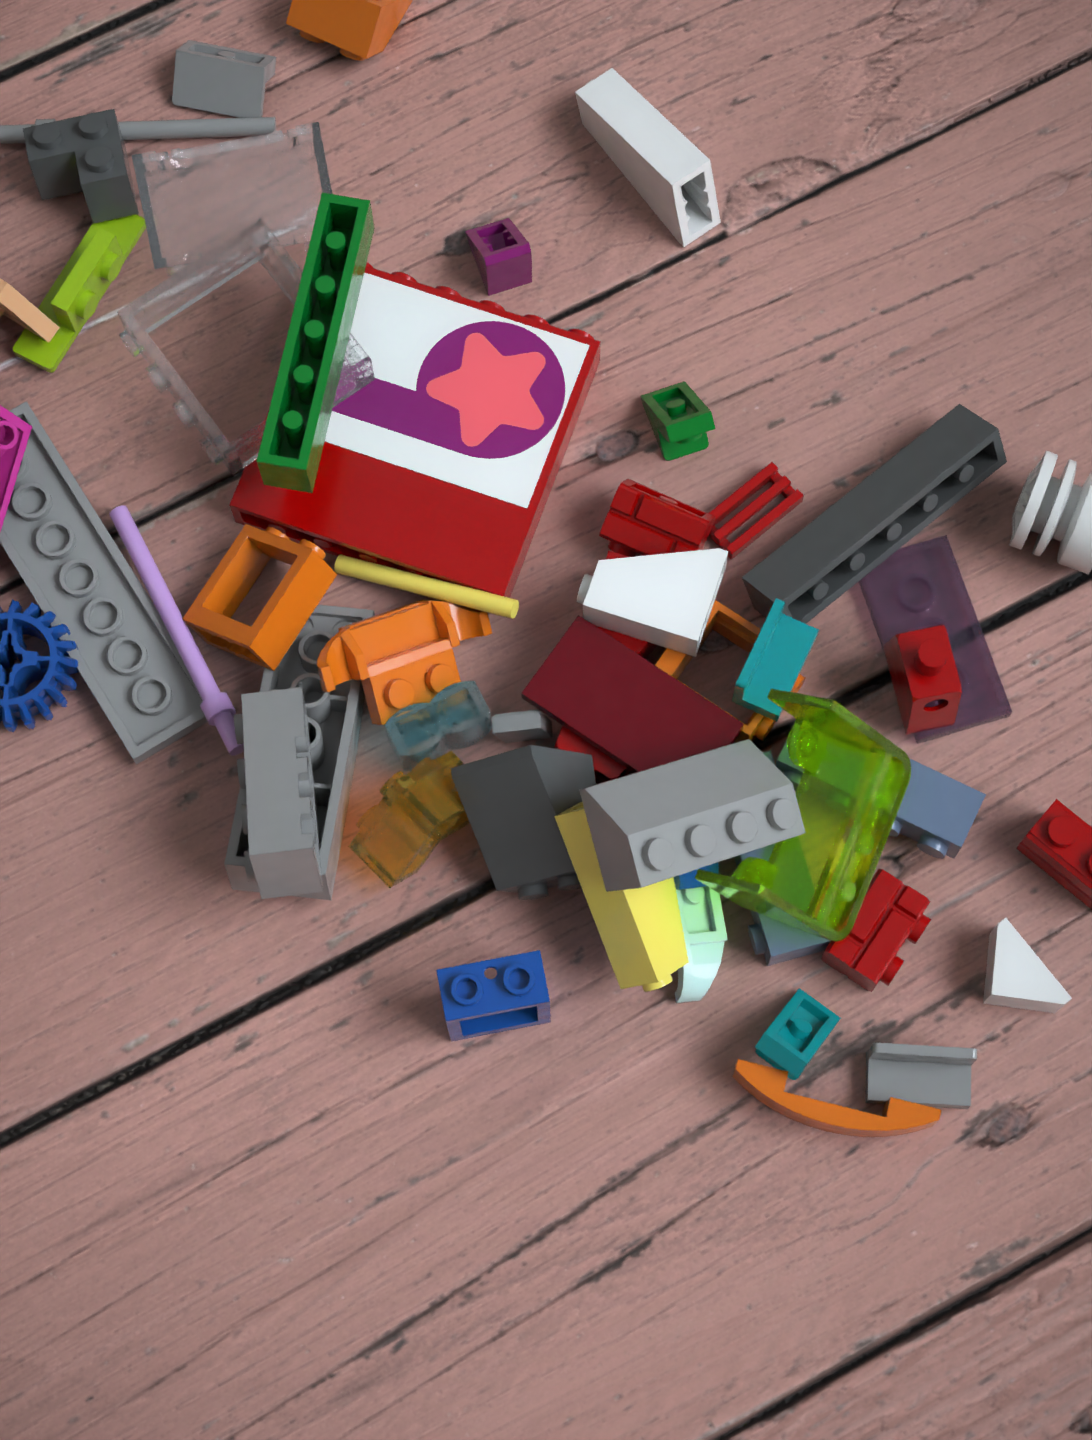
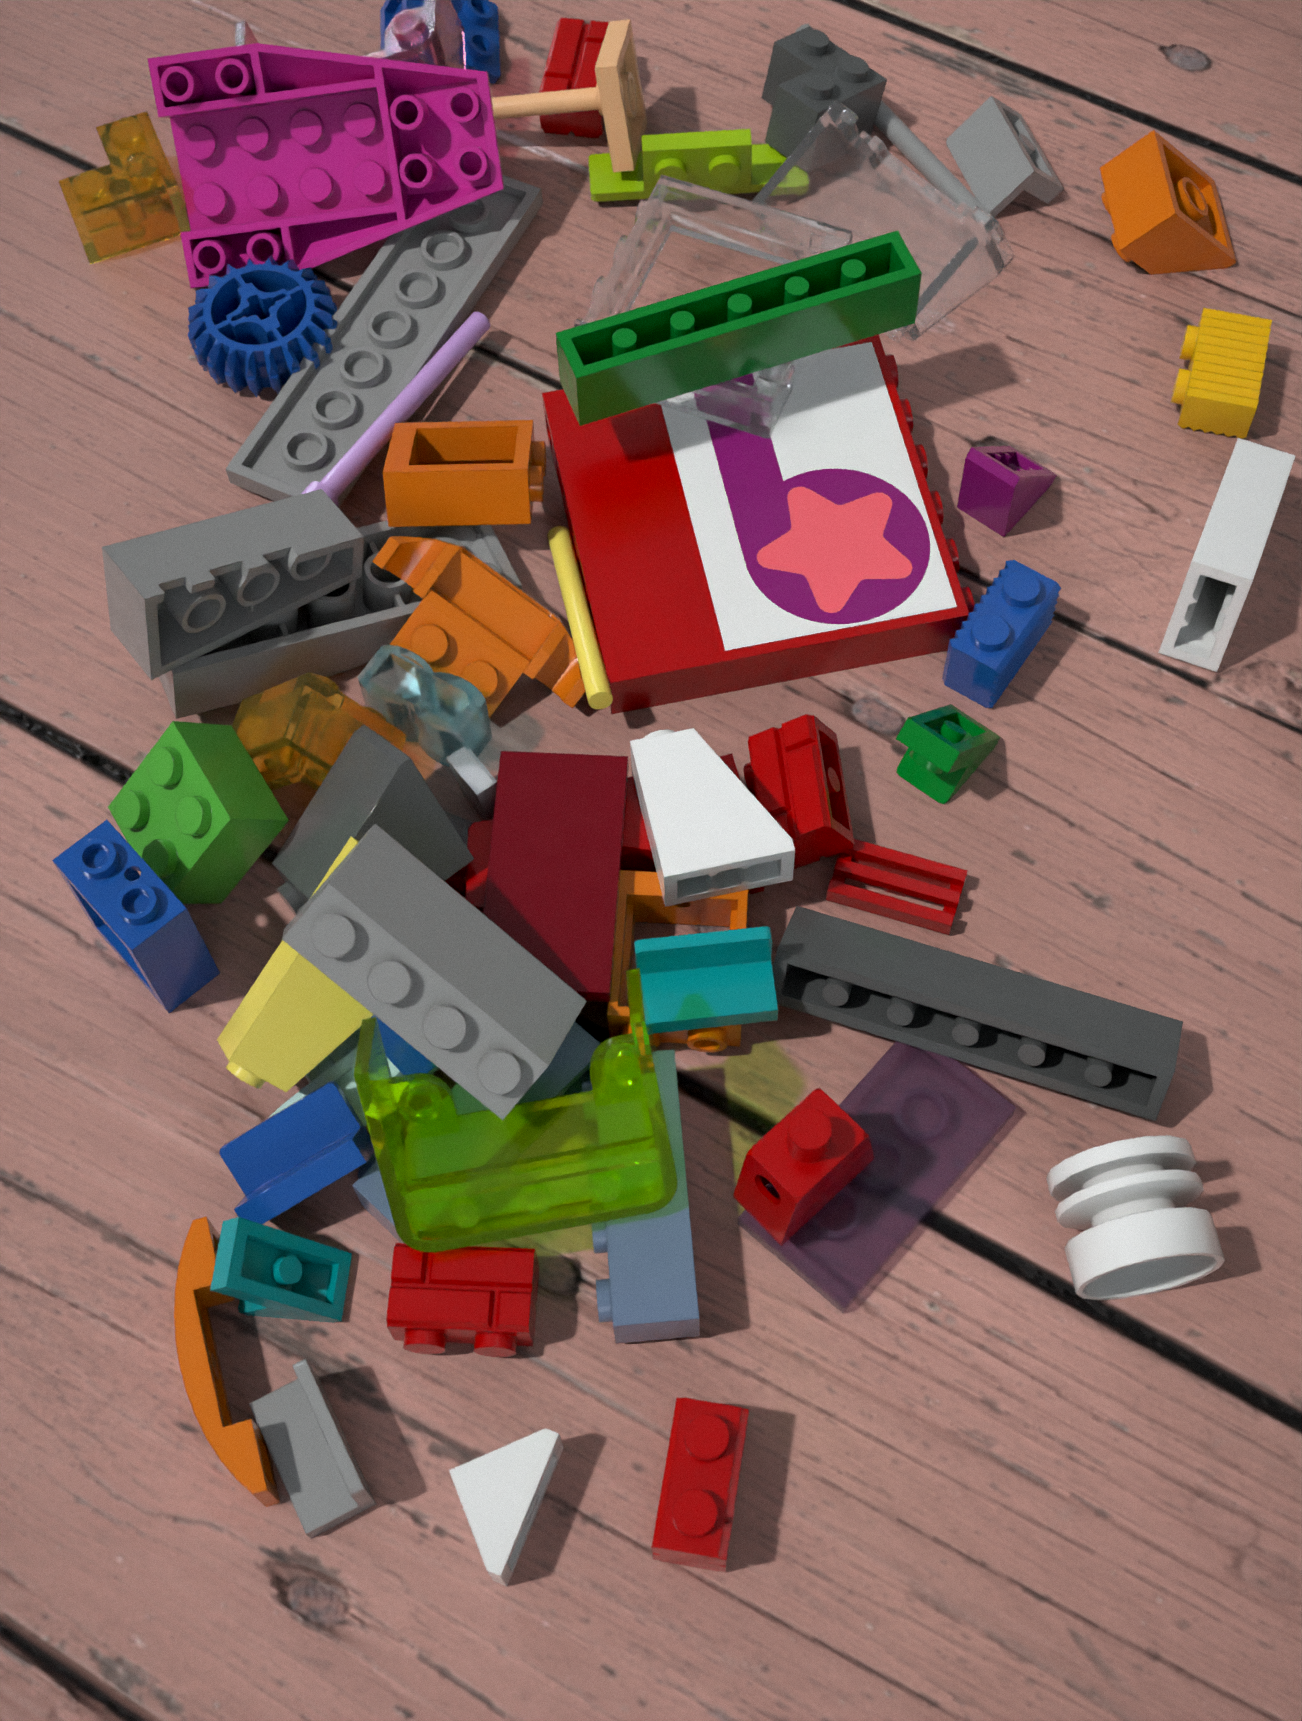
camera: 60 degrees right, 10 degrees down
none -> bright green brick [108,721,289,904]
none -> blue panel [219,1081,377,1224]
none -> blue brick [942,560,1061,708]
none -> yellow brick [1171,307,1272,439]

